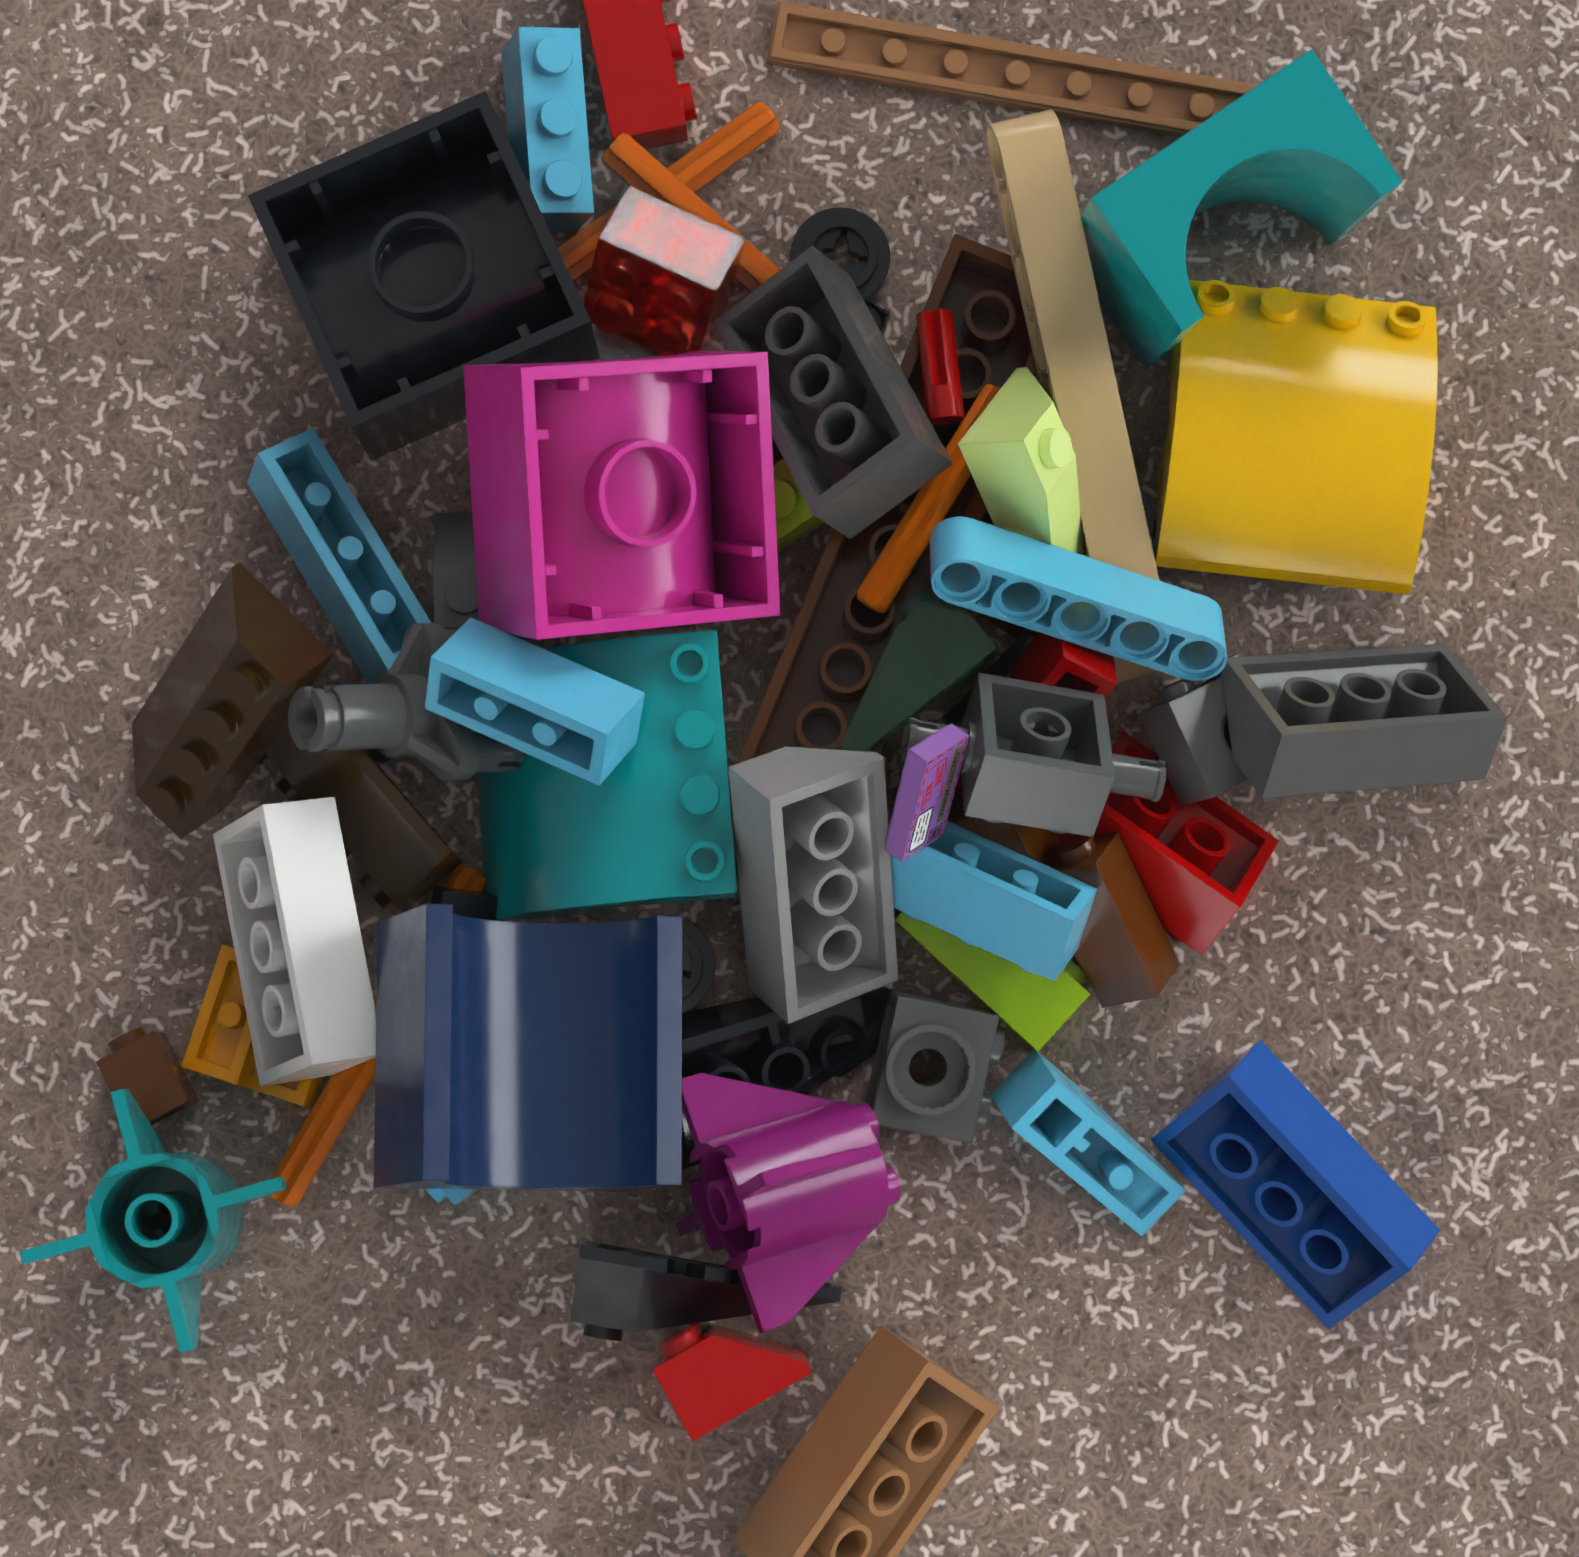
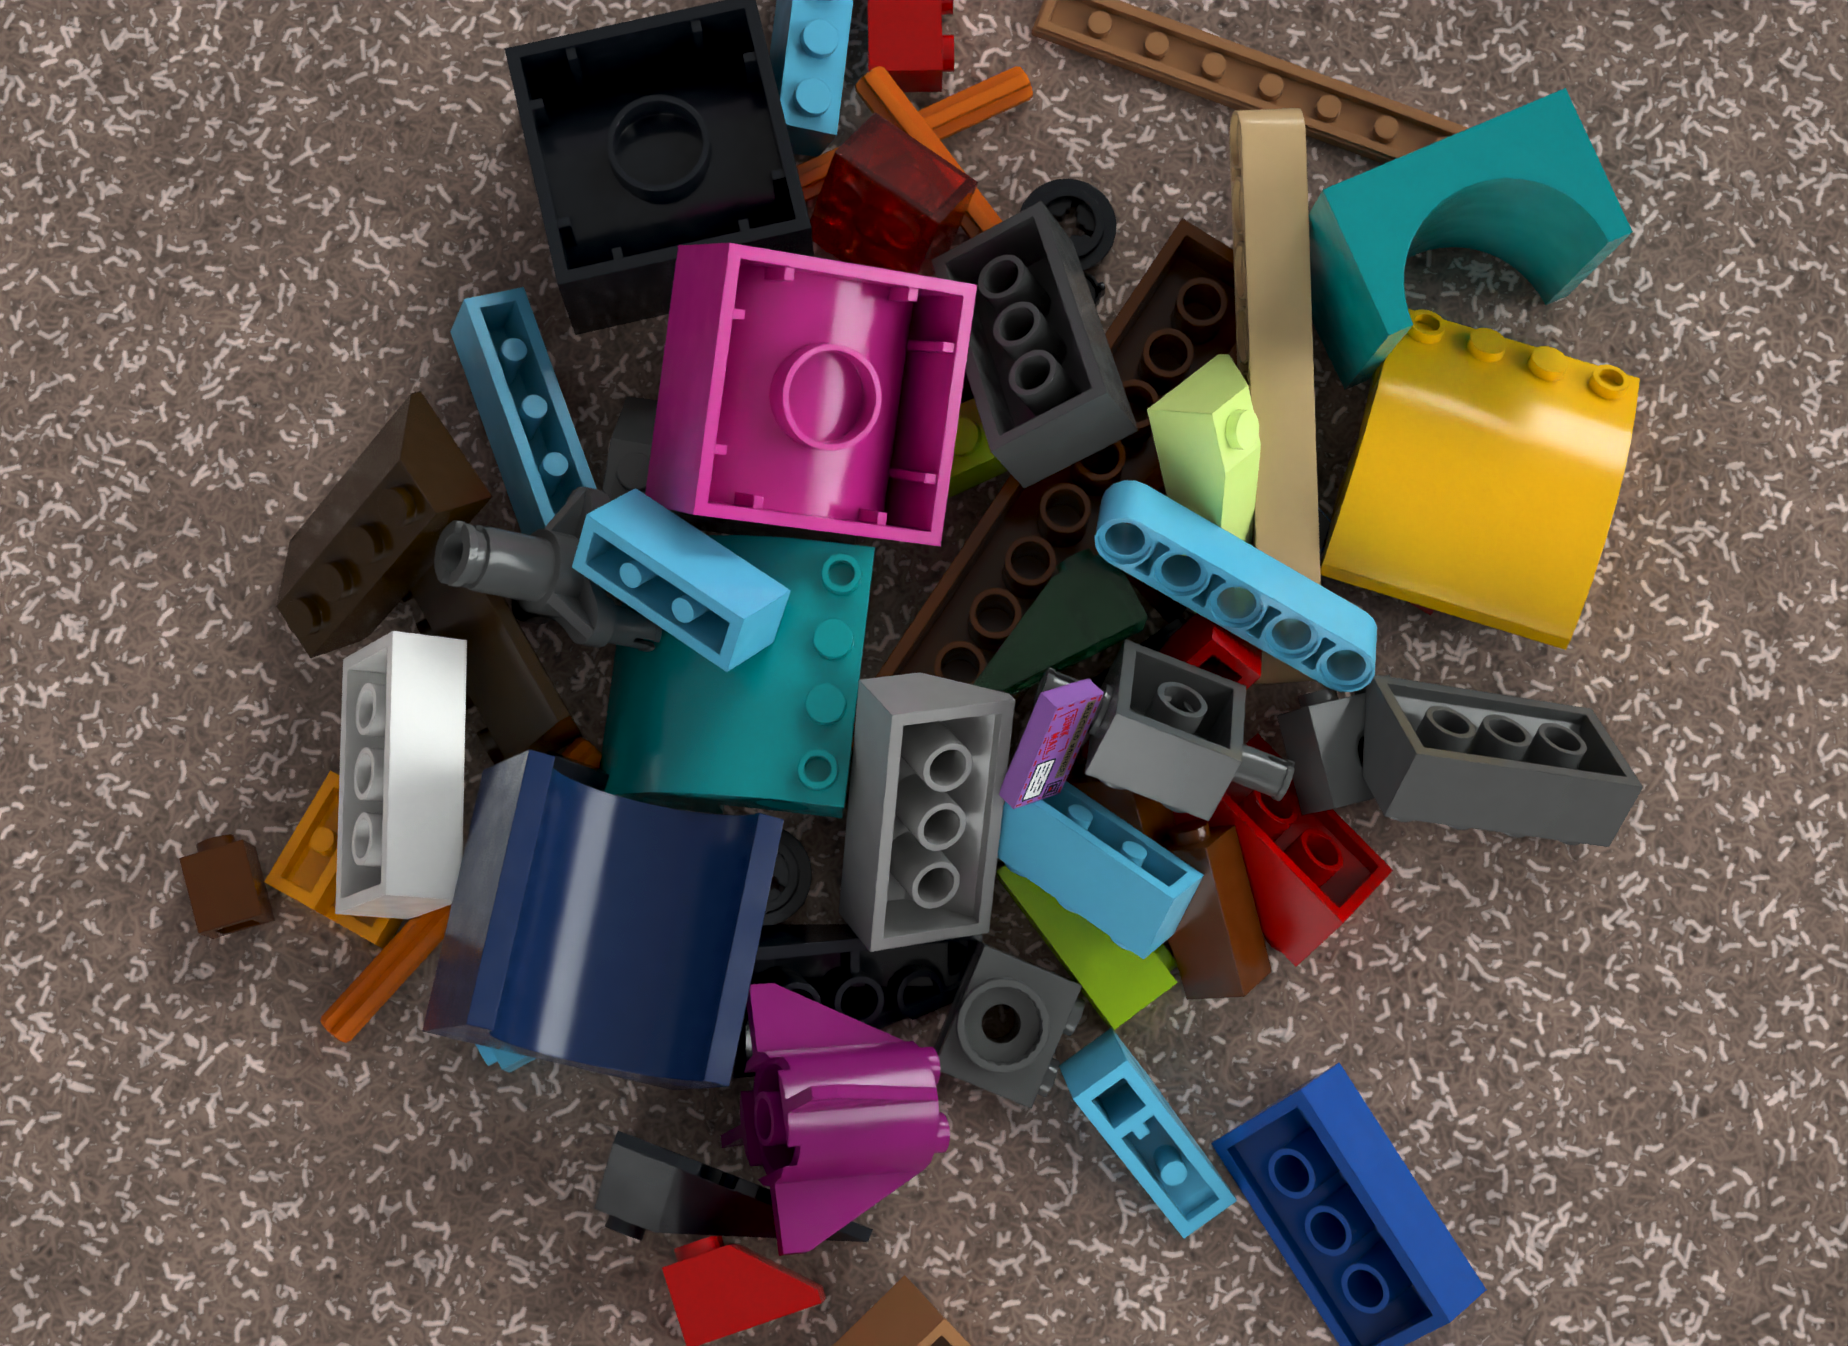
camera: 10 degrees right, 5 degrees down
teal brick [20,1089,287,1353] -> none
orange axle [857,384,1001,614] -> none
red piece [916,308,965,425] -> none

